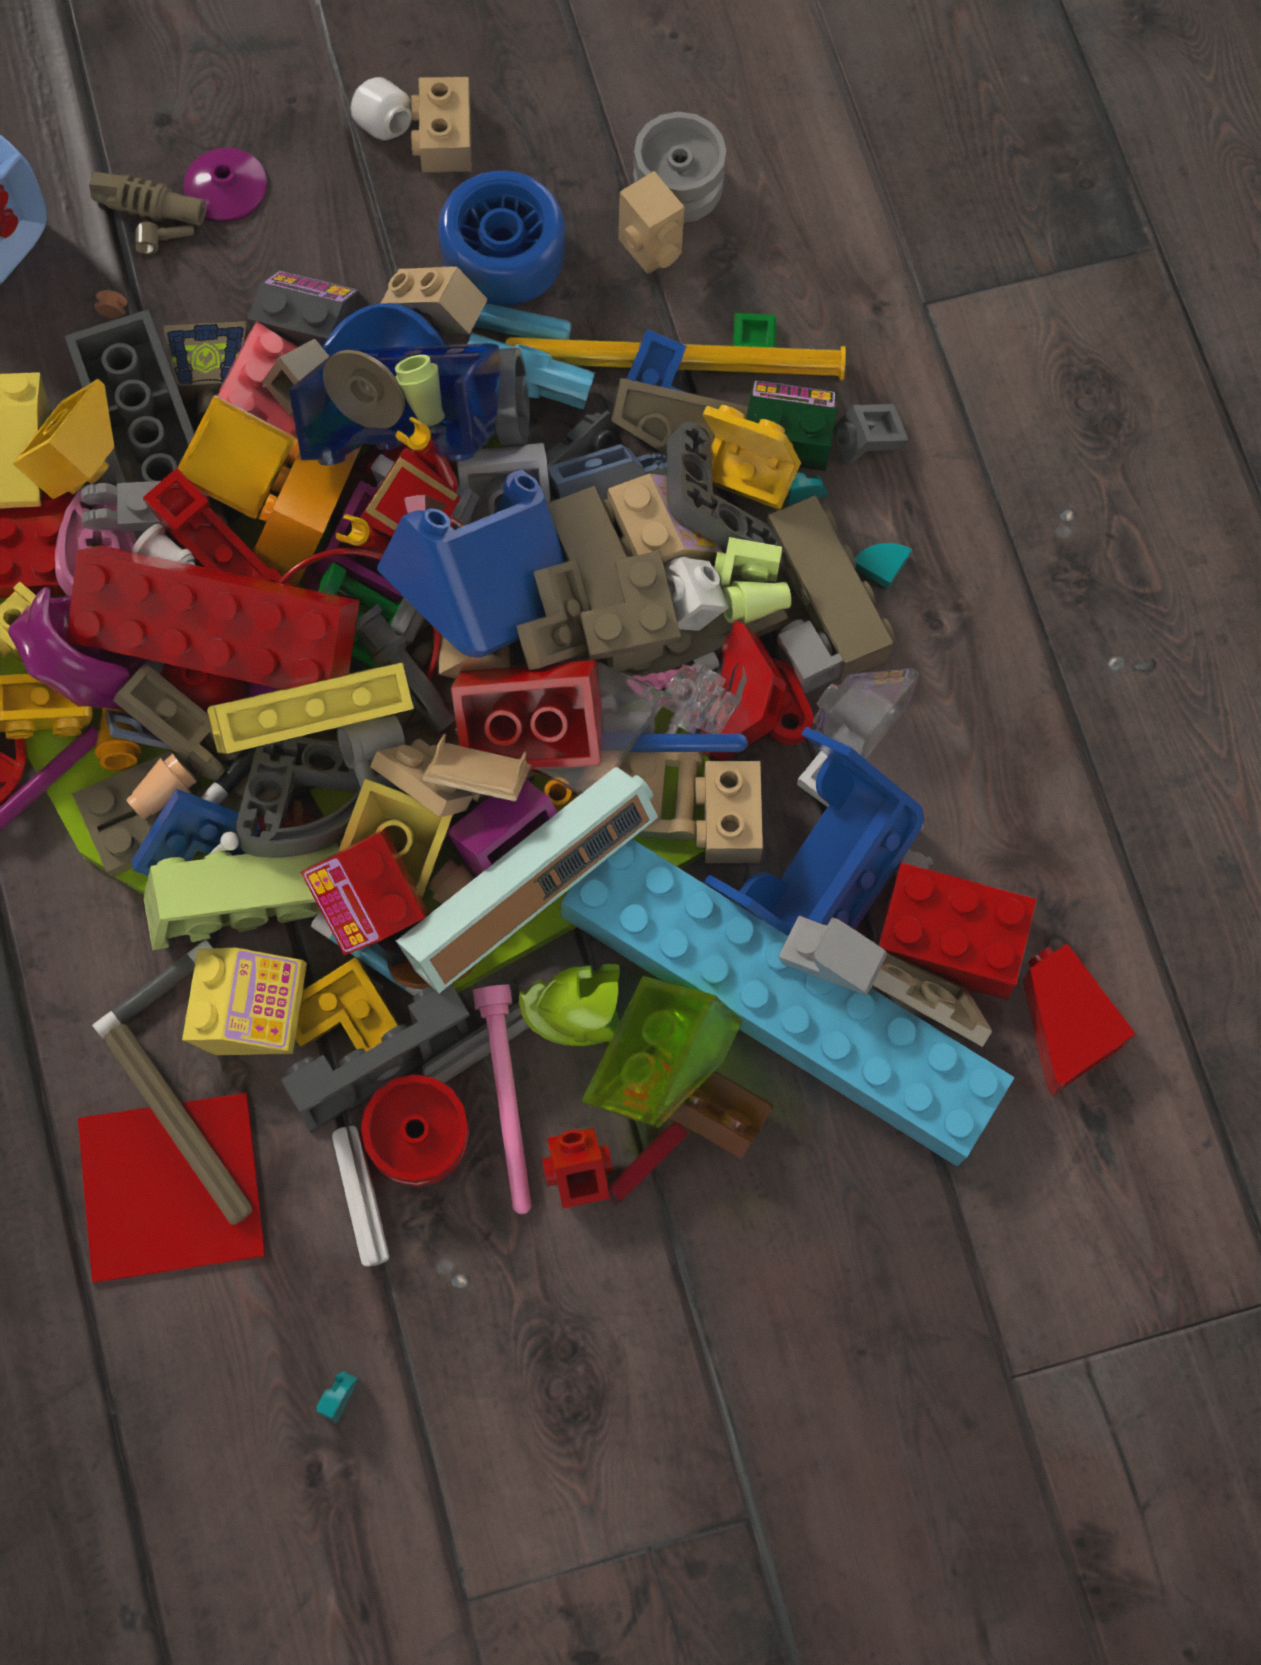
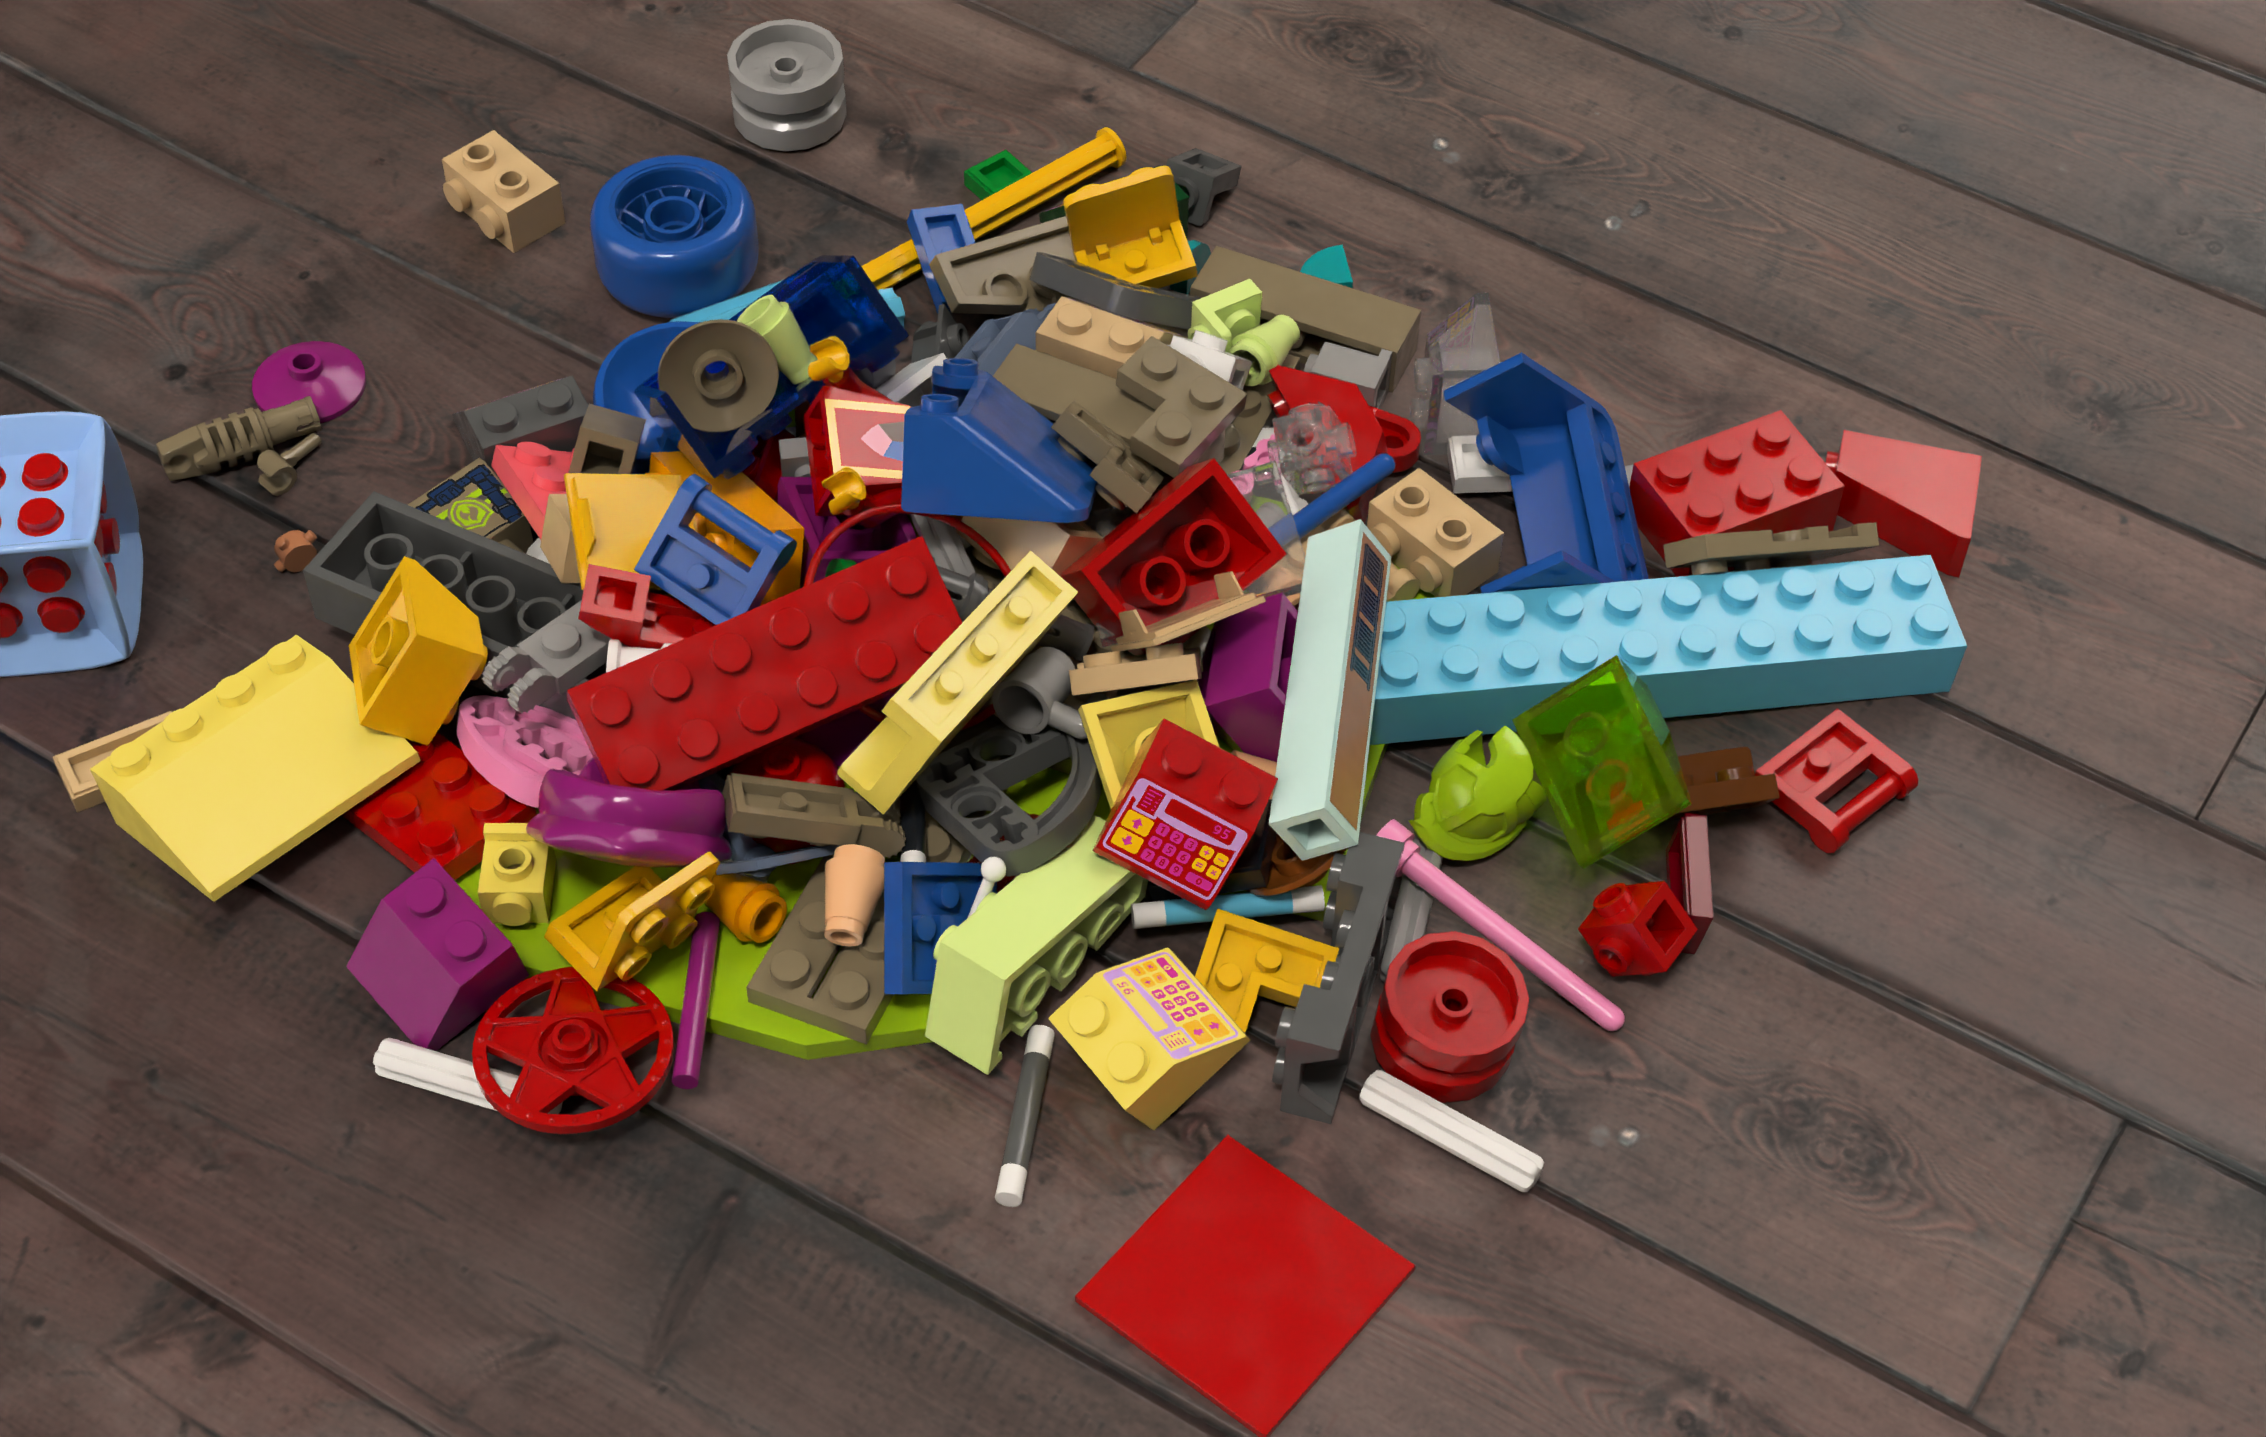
camera: 40 degrees left, 20 degrees down
dark tan axle [105,1024,252,1225] -> none
teal tile [316,1371,359,1424] -> none
white head [351,77,412,141] -> none
tan brick [380,267,488,335] -> none
tan brick [619,171,685,274] -> none
light grey slope [778,916,887,996] -> none
none -> blue plate [634,474,797,625]
none -> red plate [1755,708,1919,854]

